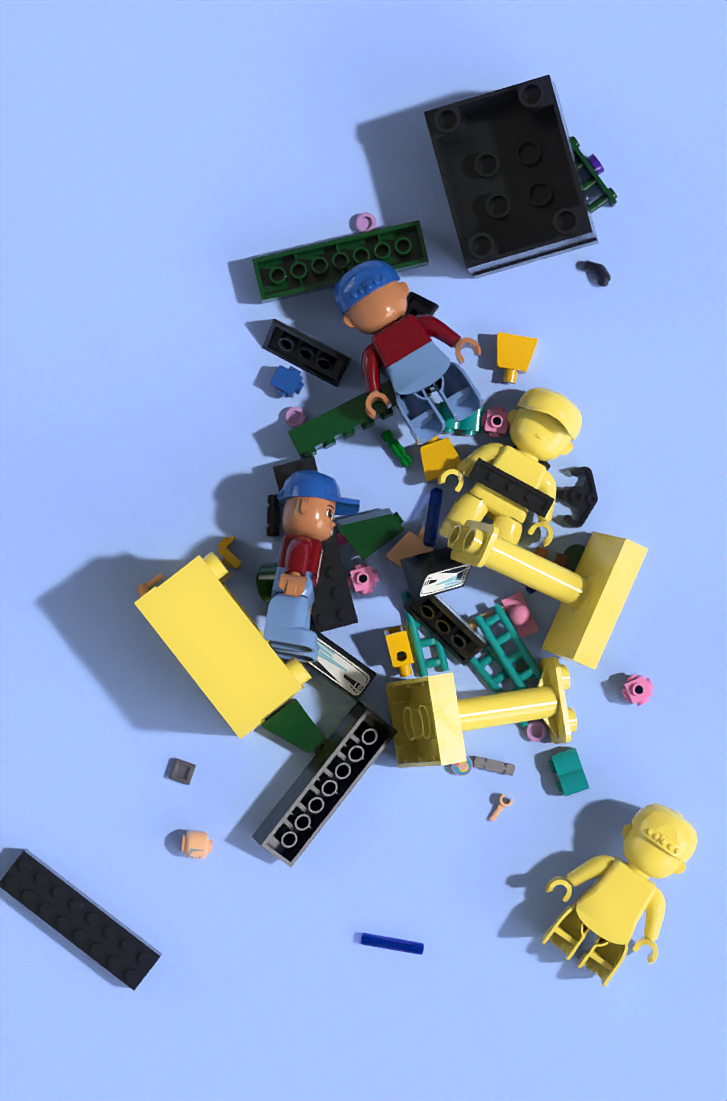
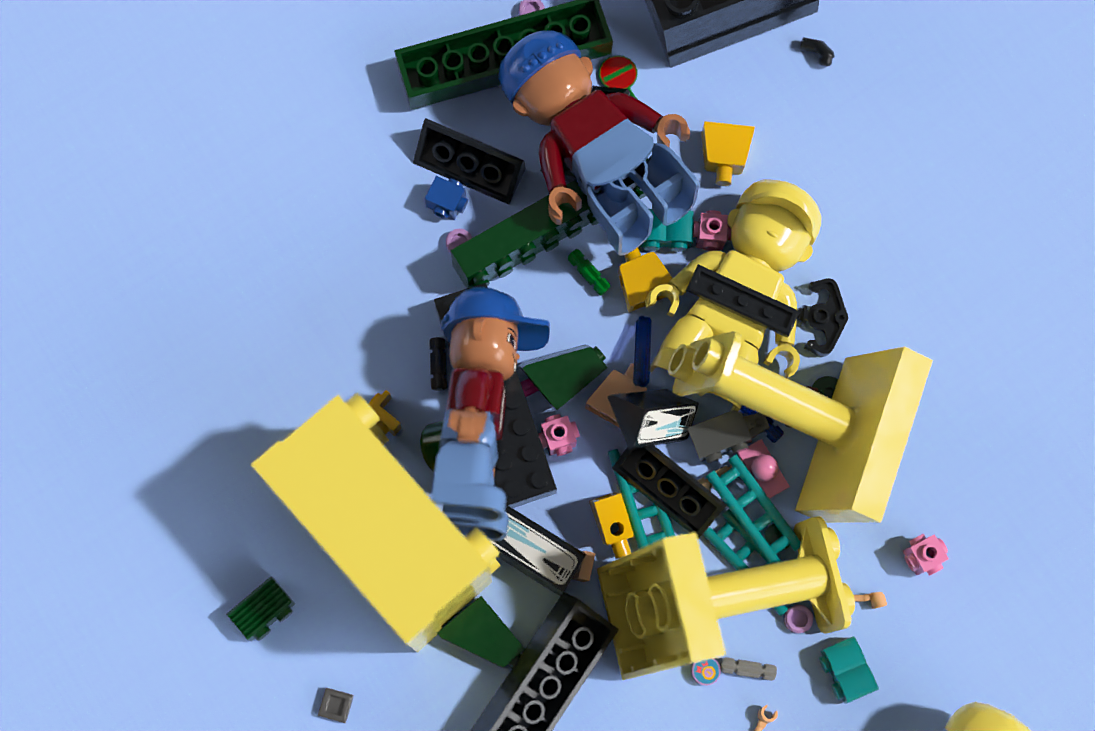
camera: 10 degrees left, 10 degrees down
none -> dark green brick [226,576,295,641]
none -> light nougat tile [573,551,595,582]
none -> red piece [599,55,638,99]
none -> dark grey hinge [688,410,769,464]
none -> light nougat hand [853,592,887,609]

